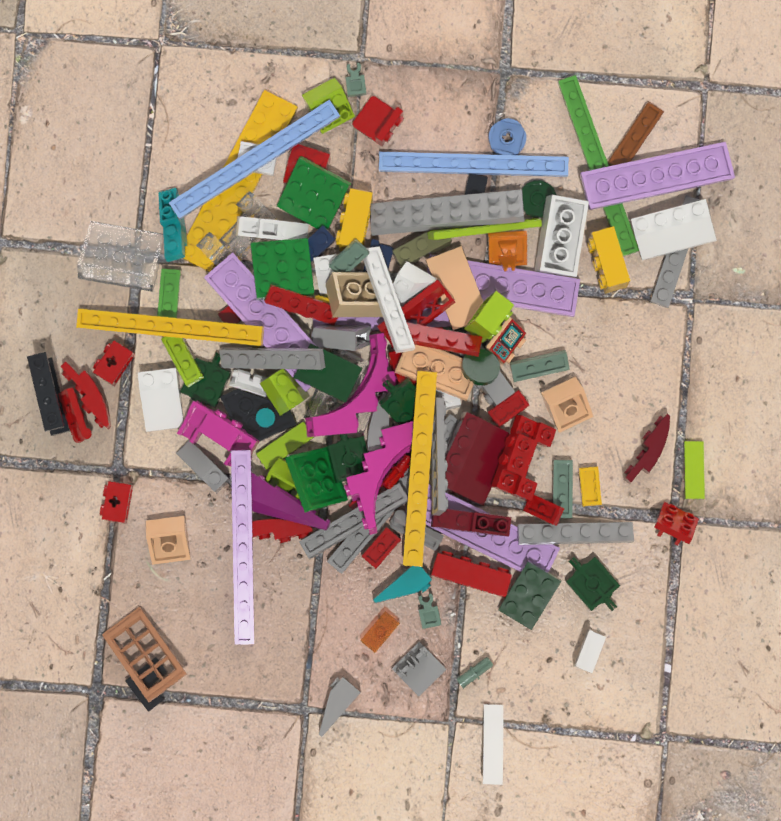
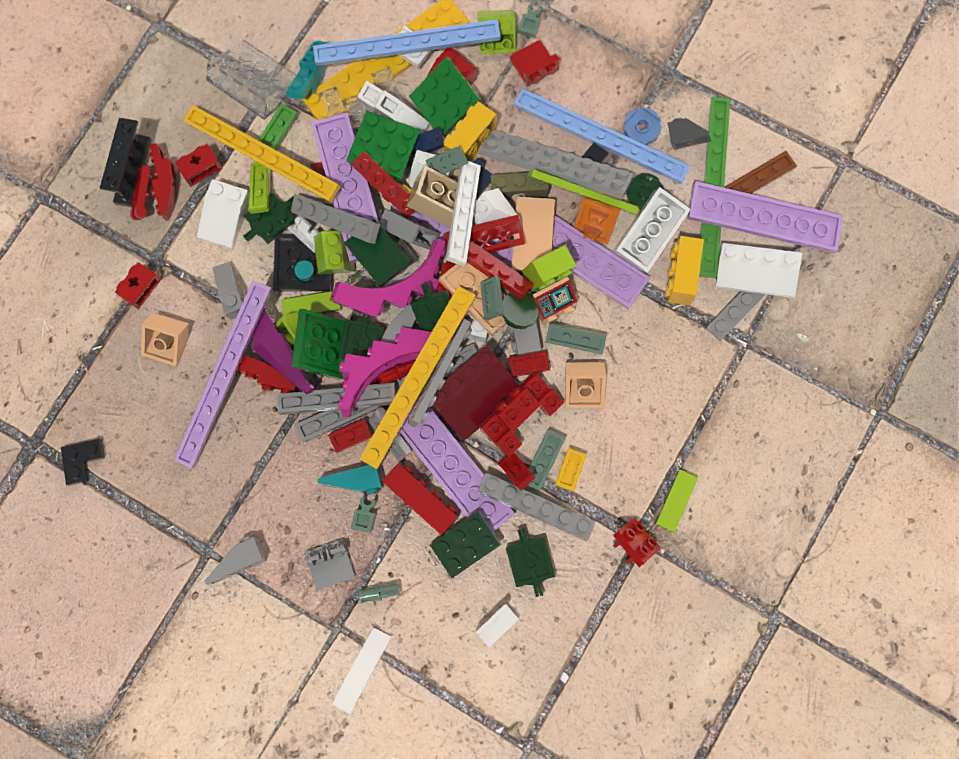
camera: 30 degrees right, 5 degrees down
nougat piece [102,607,187,702] -> none
dark pink bracket [177,401,260,466] -> none
clear orange plate [360,611,400,653] -> none
dark red slope [431,509,512,537] -> none
dark red slope [623,414,670,484] -> none
none -> sand green plate [480,276,504,320]
none -> dark grey slope [668,118,711,150]

